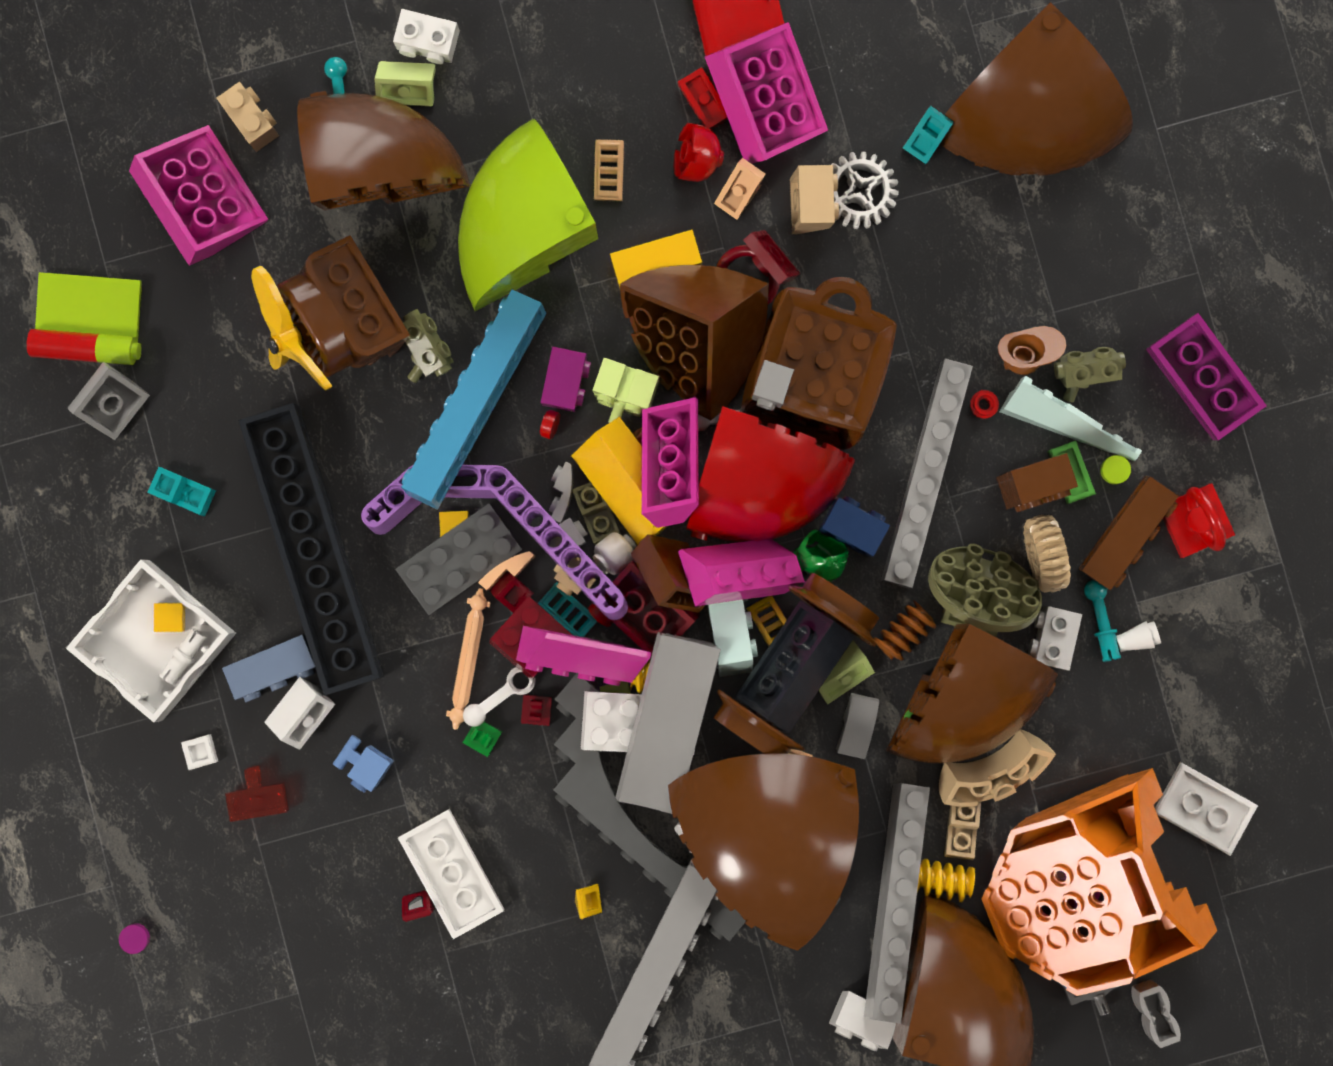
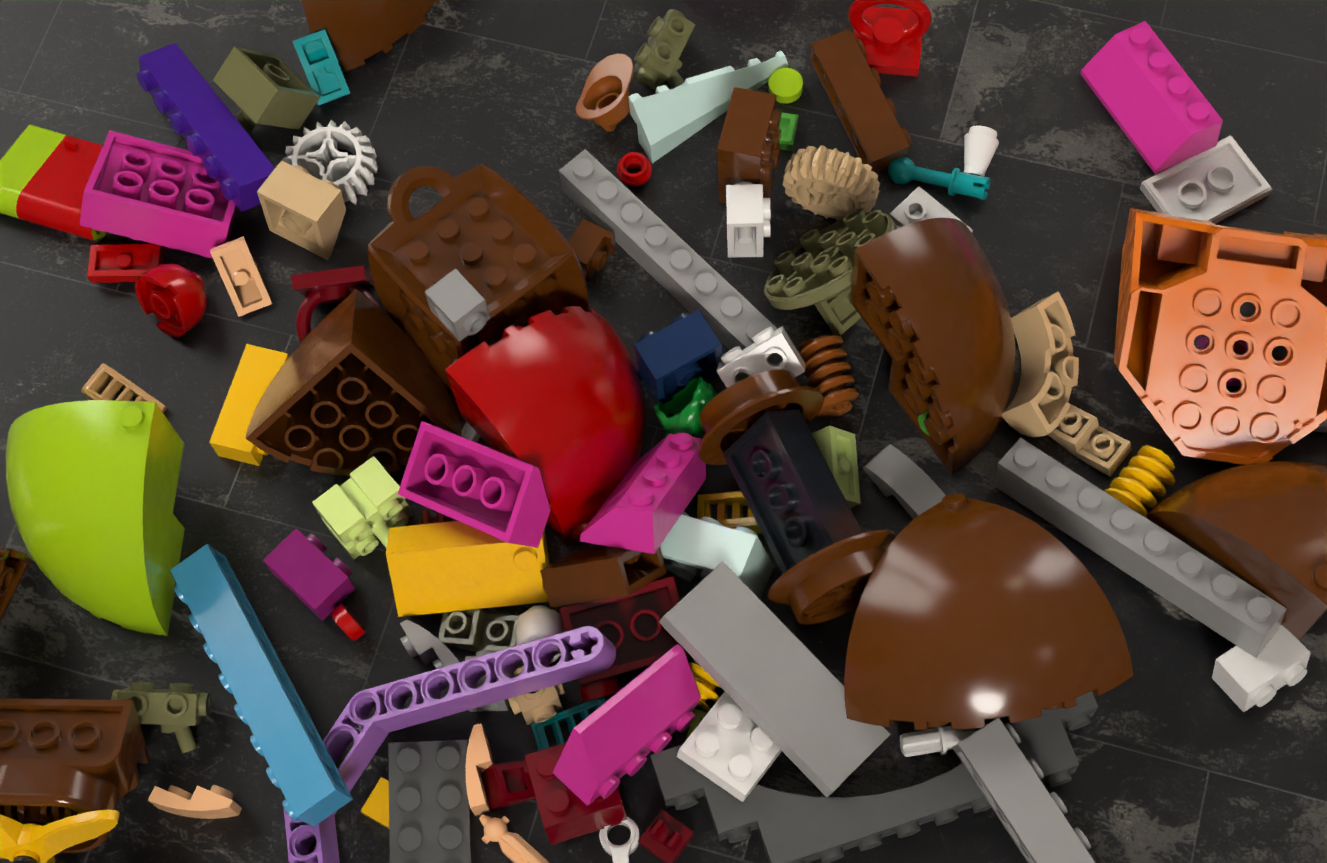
camera: 55 degrees left, 20 degrees down
none -> dark purple brick [137,43,275,212]
none -> light nougat slope [148,785,242,819]
none -> olive brick [213,46,320,136]
none -> reddish brown brick [568,219,616,281]
none -> white brick [717,326,806,388]
none -> white brick [726,182,771,258]
none -> dark pink slope [1081,21,1223,174]

